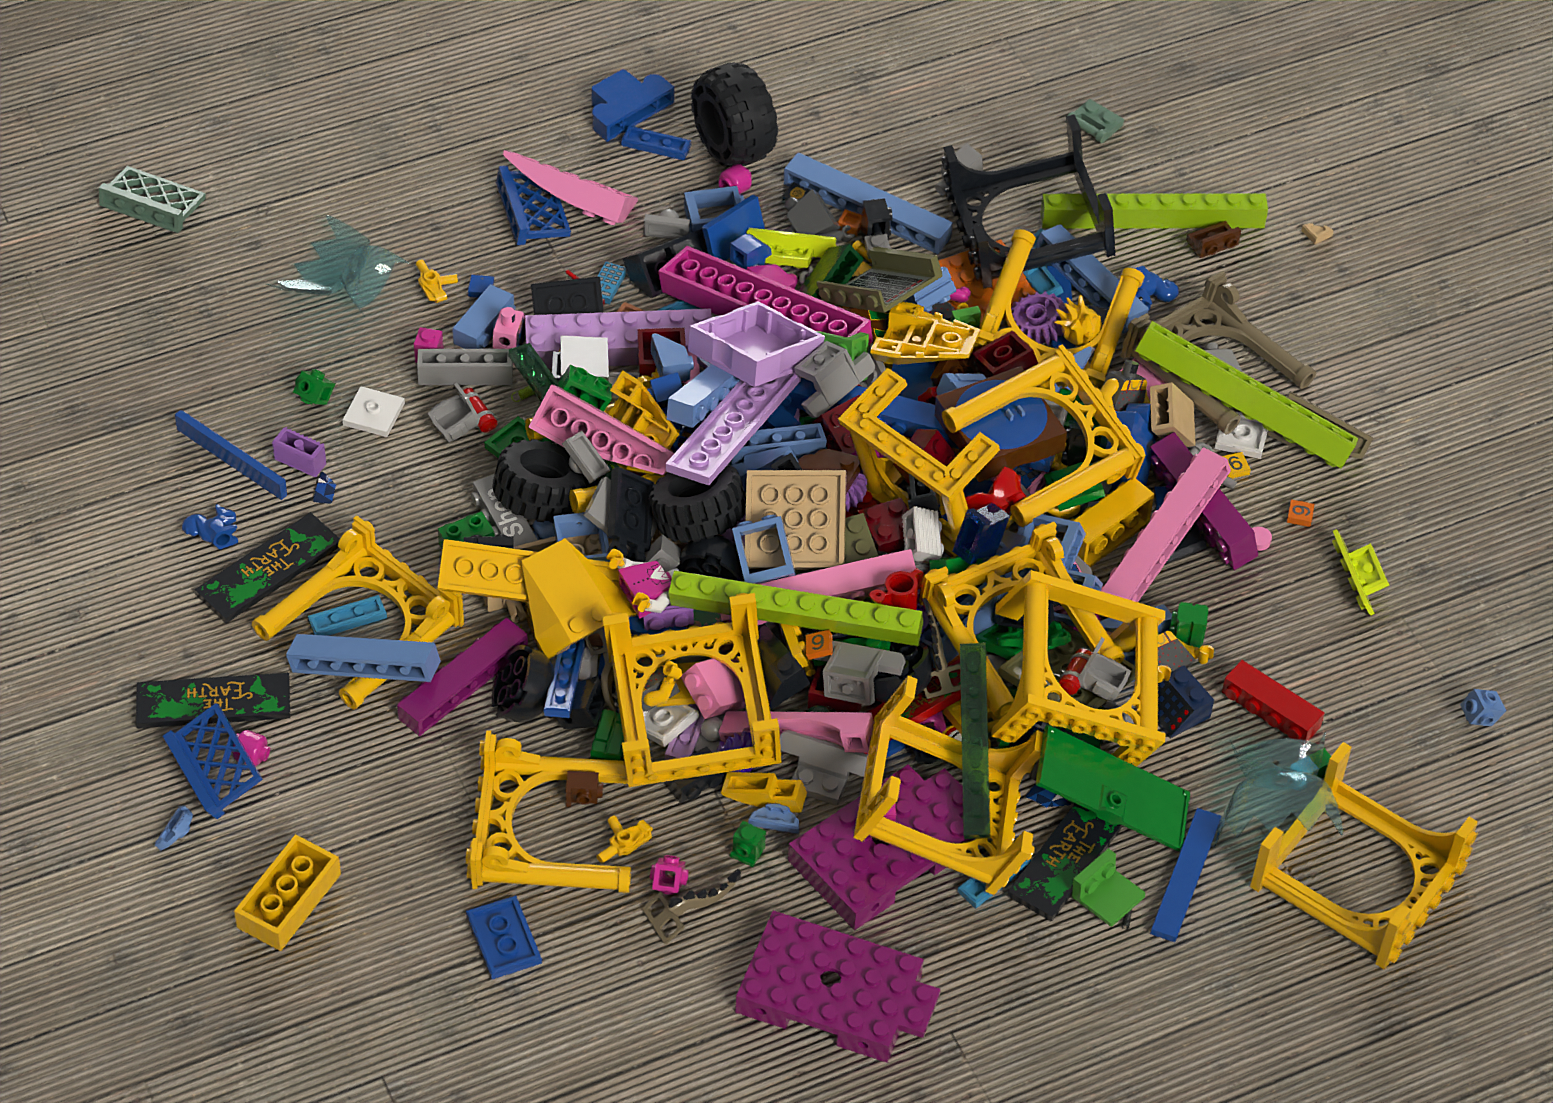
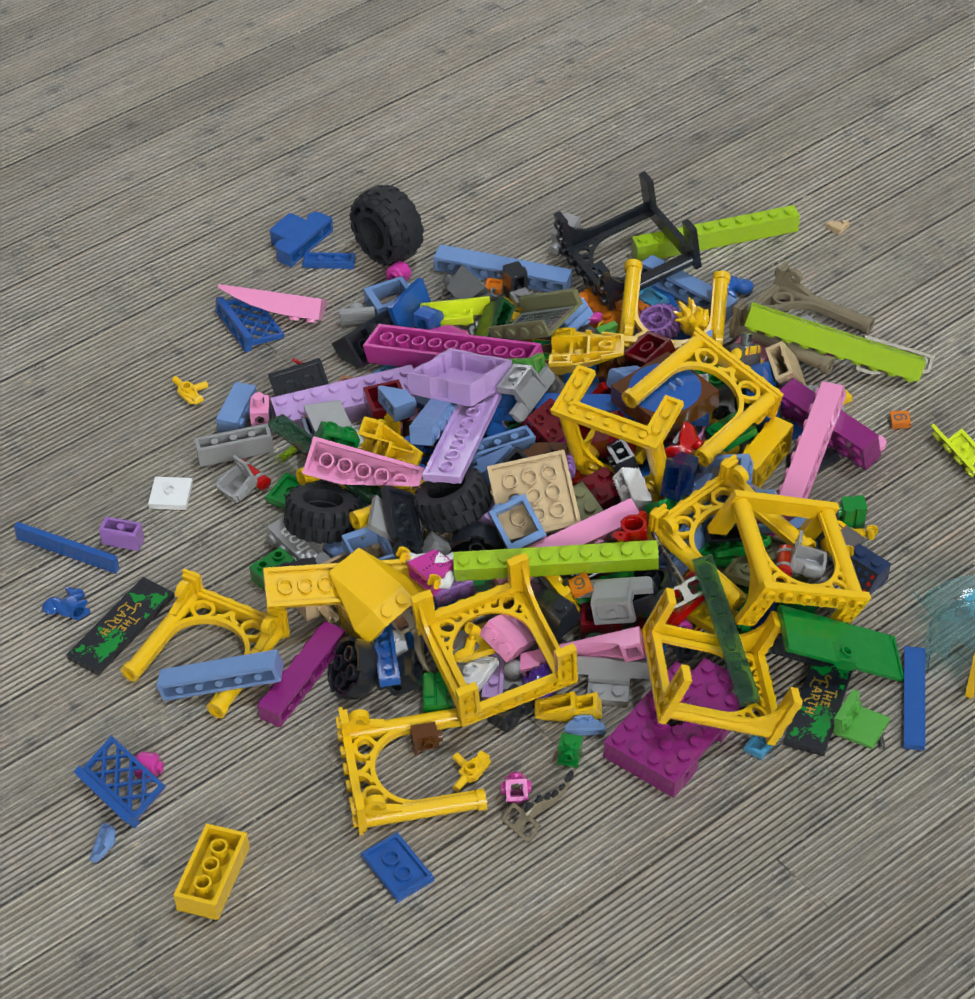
camera: 10 degrees left, 5 degrees down
black tile [136,672,291,729] -> none
clear light blue piece [266,215,409,317] -> none
green brick [293,369,336,405] -> none
dark azure tile [308,595,387,636] -> none
dark blue sticker [313,472,336,504] -> none
dark pink brick [414,327,444,363] -> none
blue tile [468,275,494,298] -> none
light grey tile [562,431,610,483] -> none
dark azure tile [597,262,627,304] -> none
blue brick [647,372,682,408] -> none
magenta piece [735,910,941,1063] -> none
tile [782,182,810,203] -> none
sticker [1025,784,1071,808] -> none
sand green plate [1068,99,1124,144] -> none
reddish brown bracket [1186,221,1241,259] -> none
white plate [1214,412,1268,459] -> none
red brick [1222,660,1325,745] -> none

